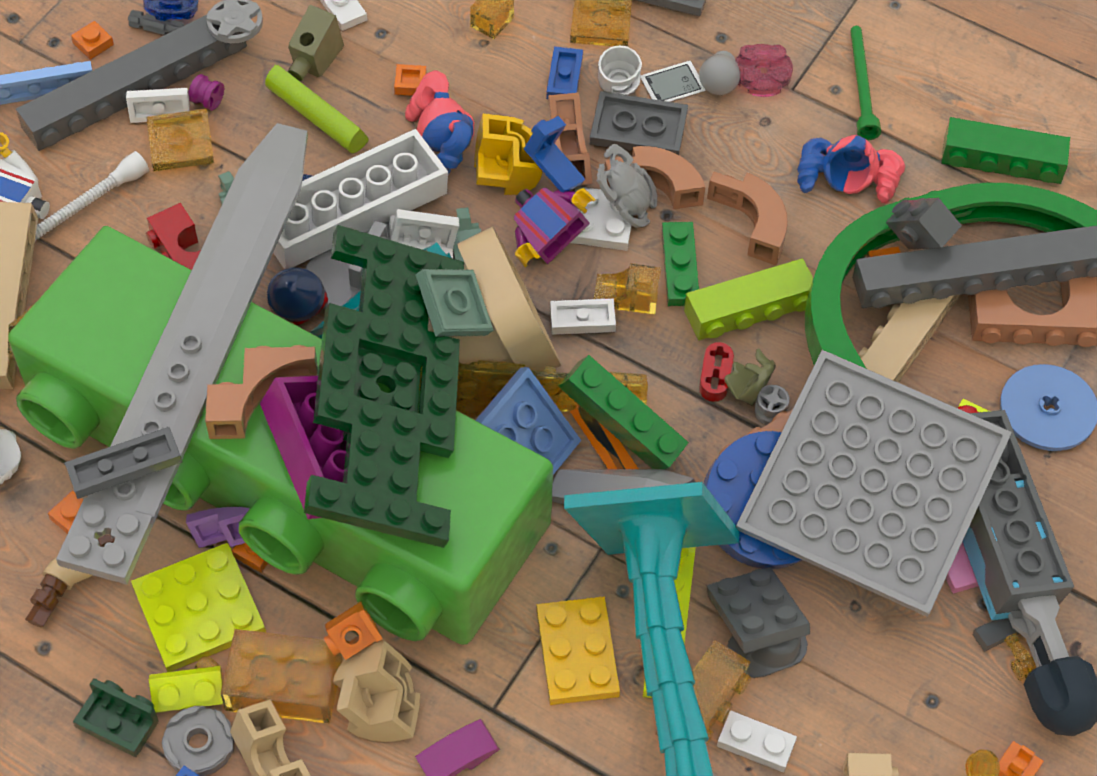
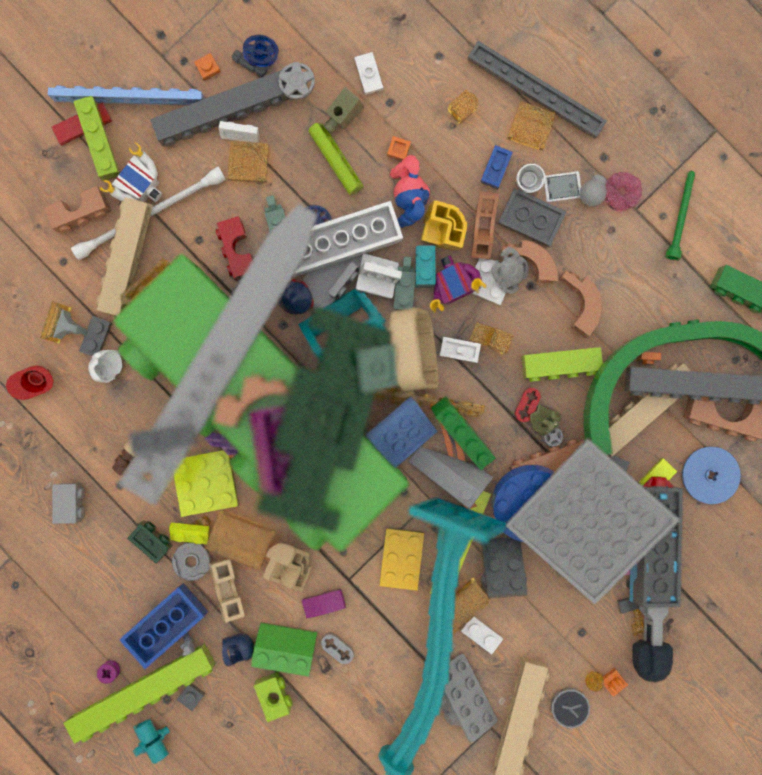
camera: 15 degrees right, 30 degrees up
orange plate [48,490,83,534] -> none
magenta wheel [188,74,225,111] -> none
orange brick [324,601,383,660] -> none
blue bracket [524,116,585,192] -> none
green plate [662,222,699,306] -> none
hair [797,135,905,204] -> none
dark grey brick [886,198,962,250] -> none
none -> teal brick [415,246,435,287]

